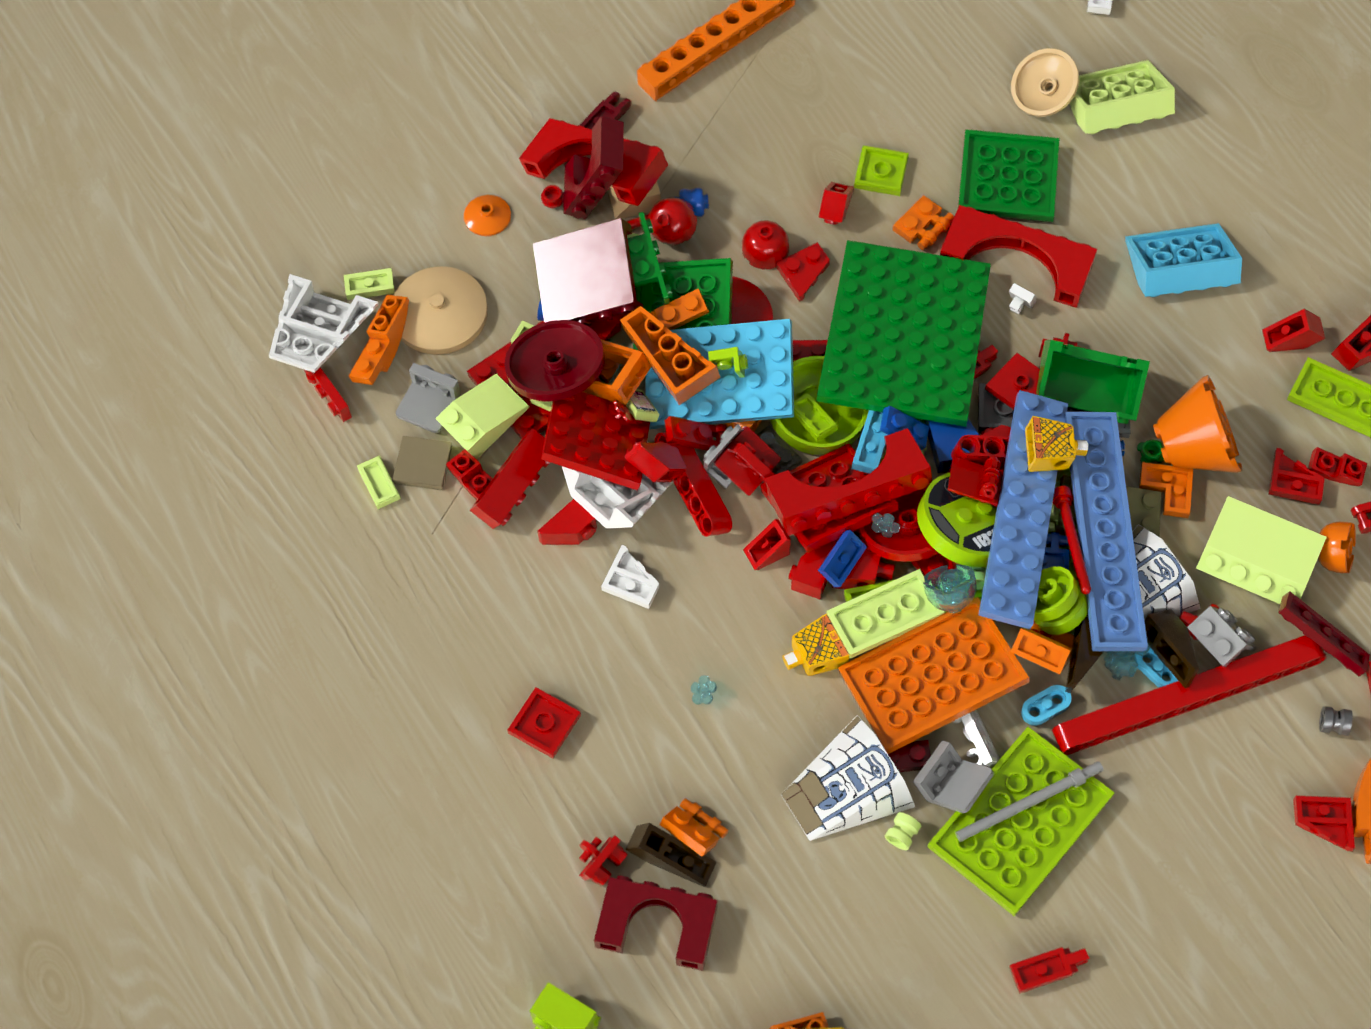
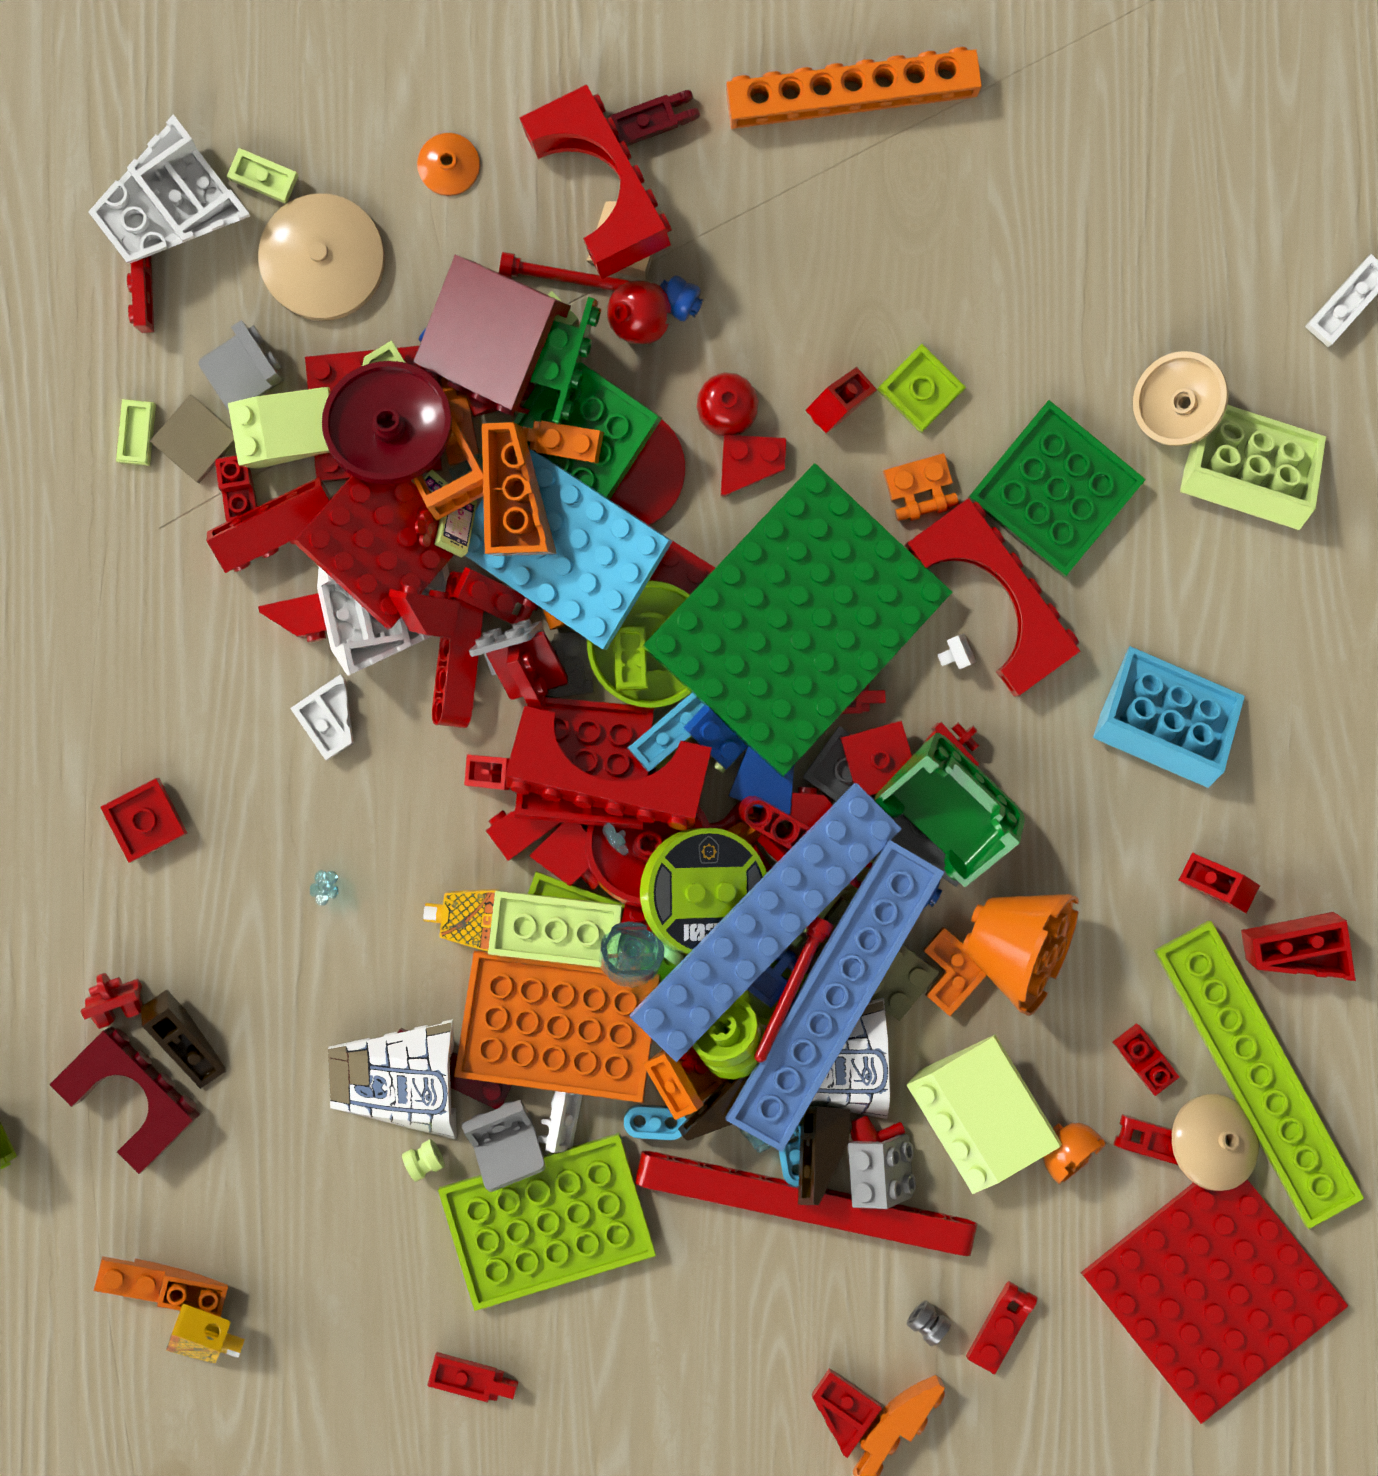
camera: 30 degrees right, 25 degrees up
orange slope [349,295,409,385] -> none
red plate [541,185,564,208] -> none
dark red arch [563,116,624,219] -> none
orange plate [659,798,729,857] -> none
lime bracket [708,347,748,378] -> none
blue plate [818,530,867,587] -> none
red hinge [948,456,1002,506] -> none
light grey bar [955,761,1104,842] -> none
yellow torso [1025,416,1088,472] -> none
green plate [1137,439,1164,463] -> none
red wing [1268,448,1325,505] -> none
dark red plate [1278,591,1370,677] -> none

